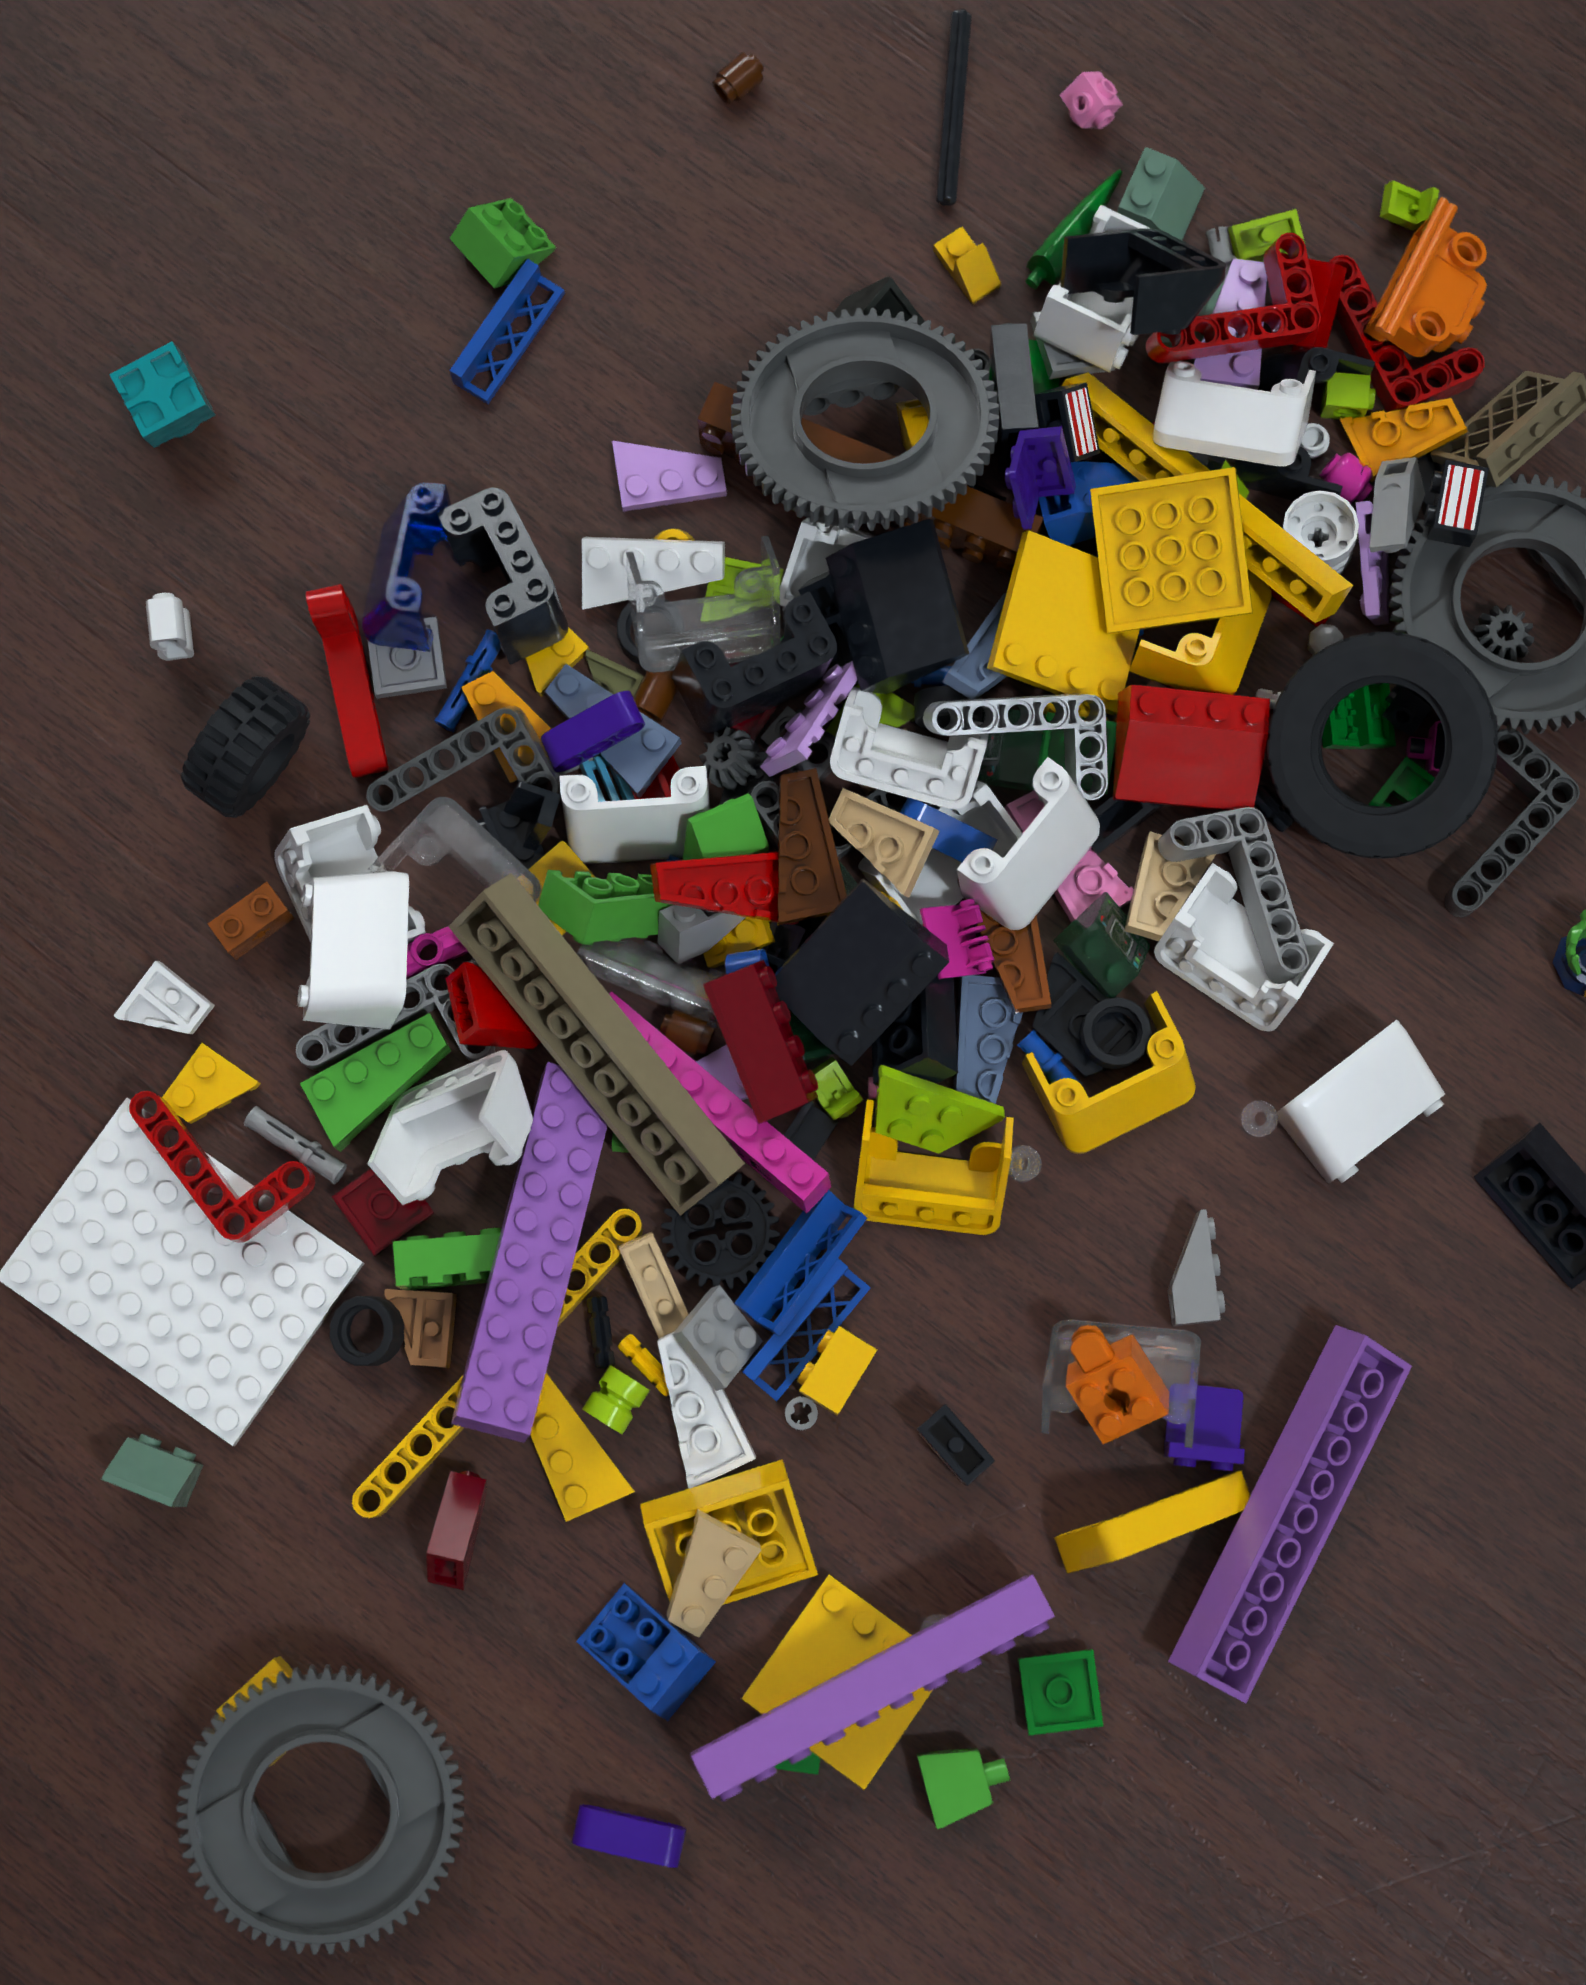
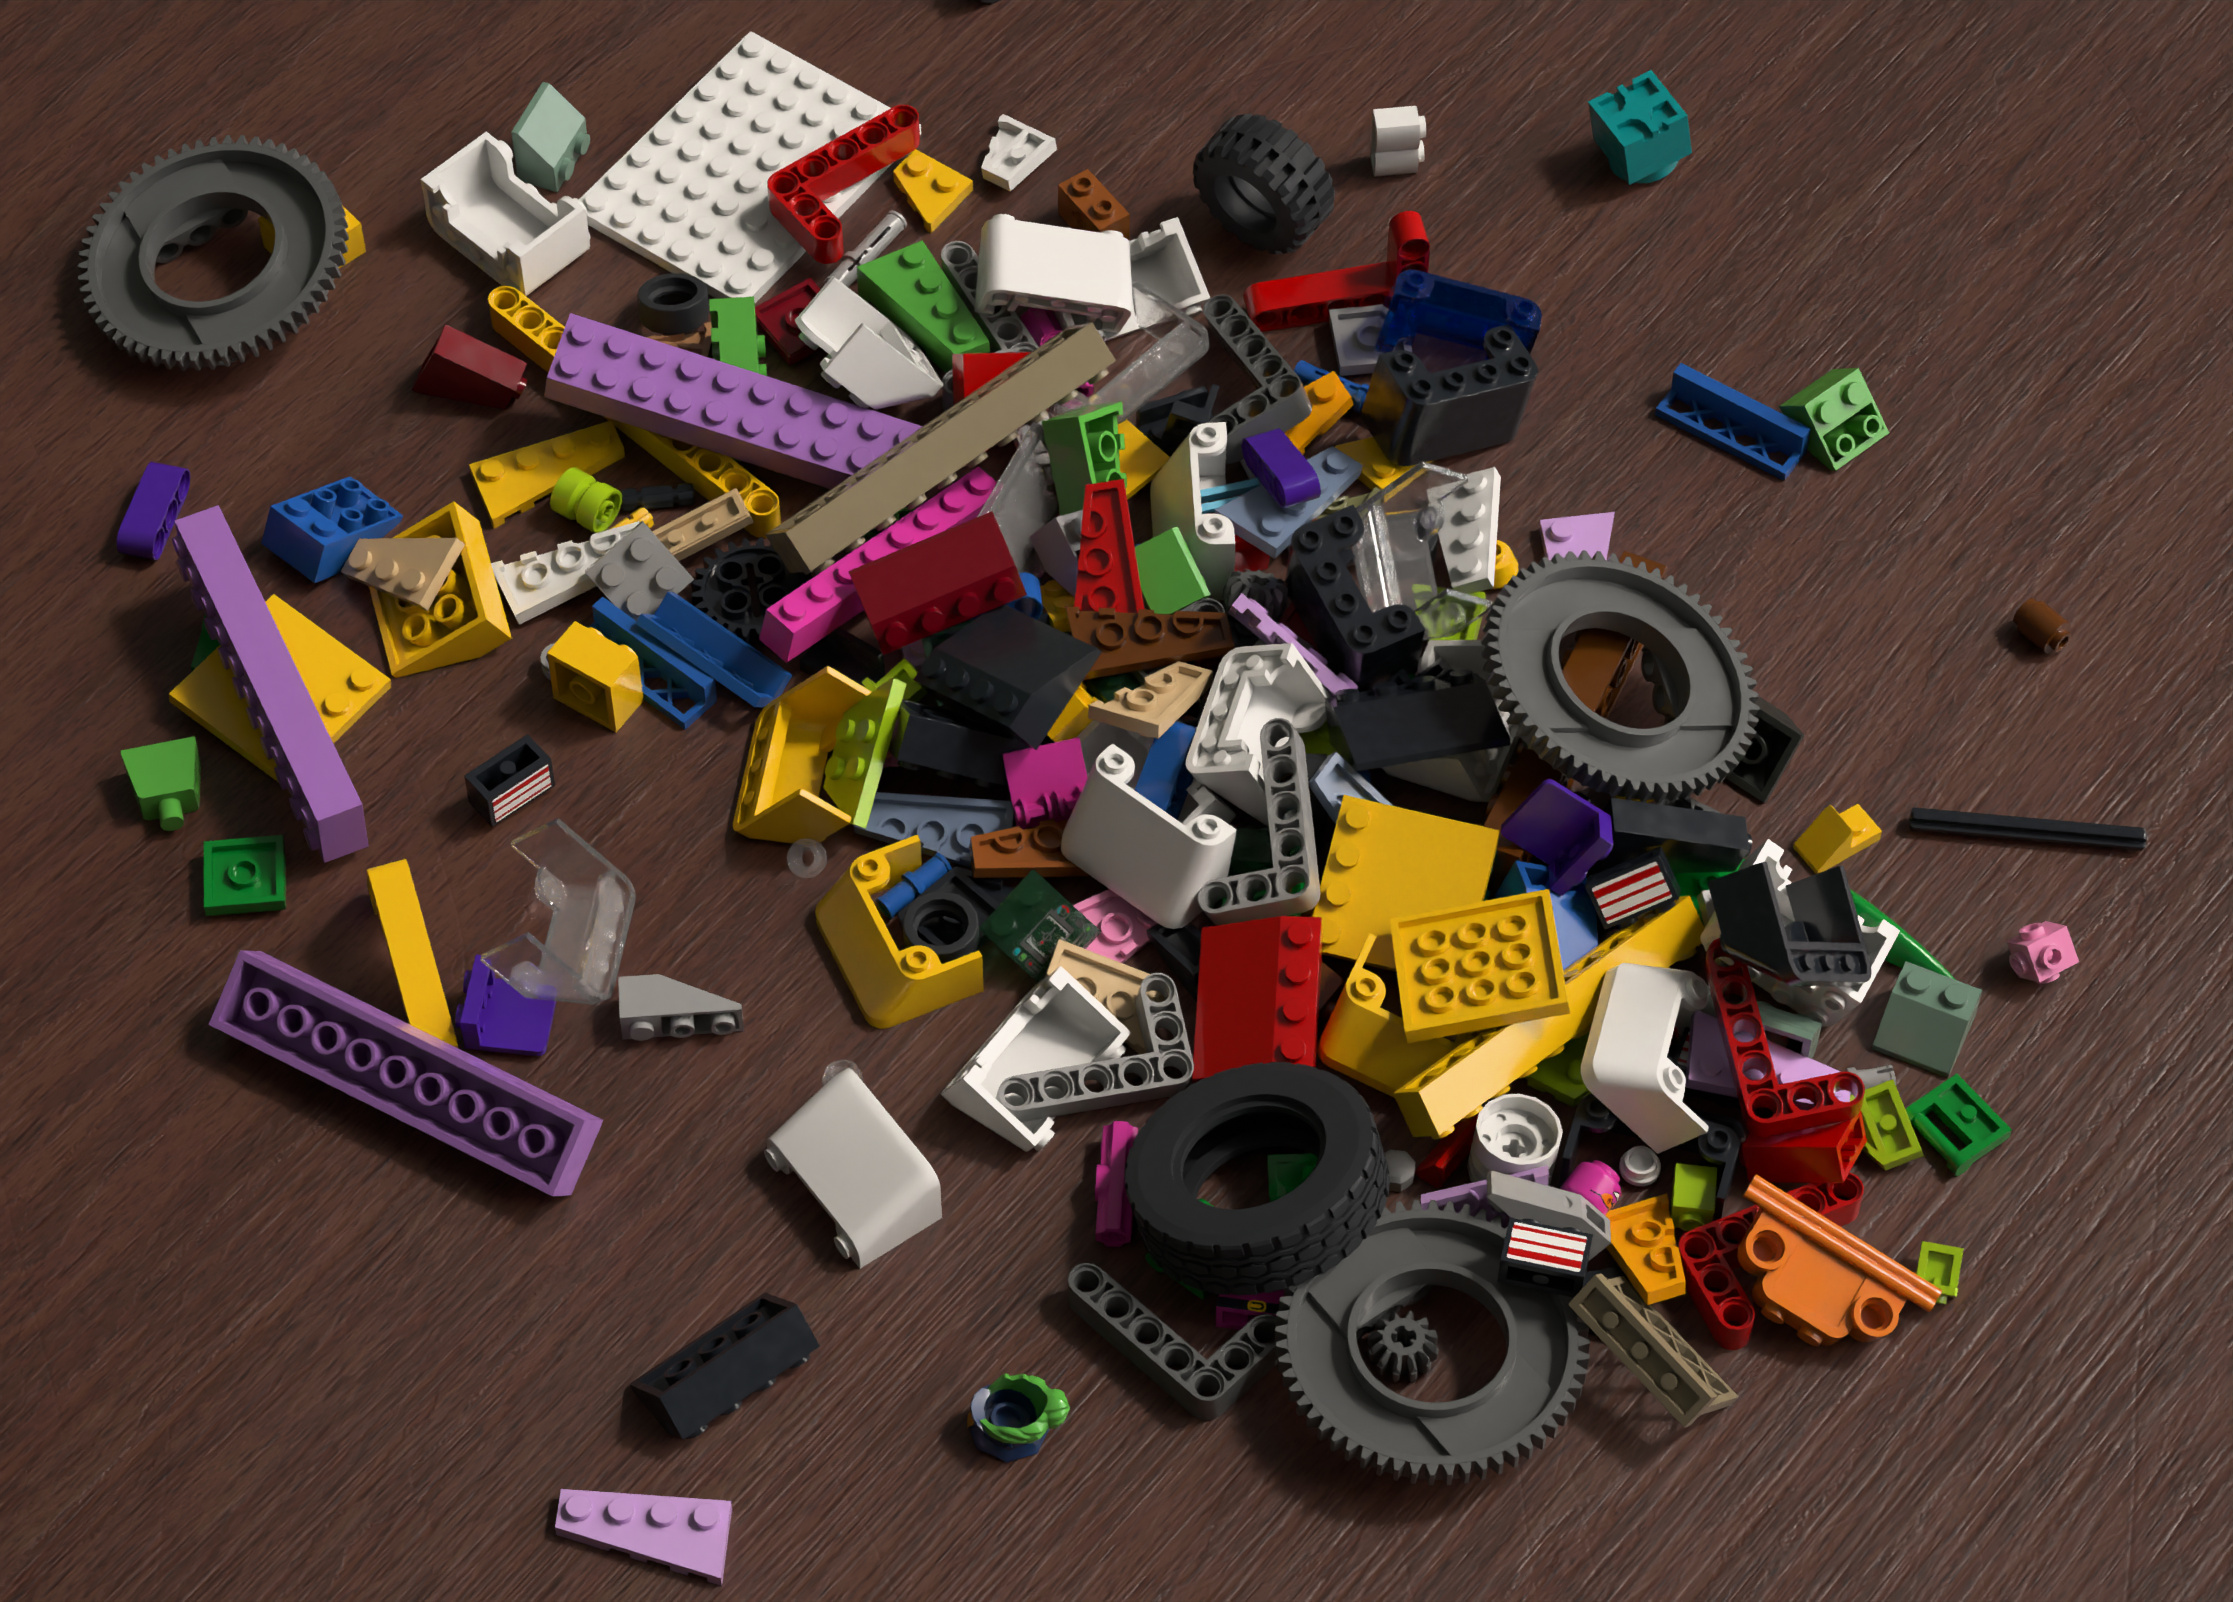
camera: 90 degrees right, 25 degrees down
orange brick [1065,1325,1170,1445] -> none
none -> white windscreen [421,132,591,296]
none -> dark pink piece [1095,1121,1138,1247]
none -> green plate [1905,1073,2012,1176]

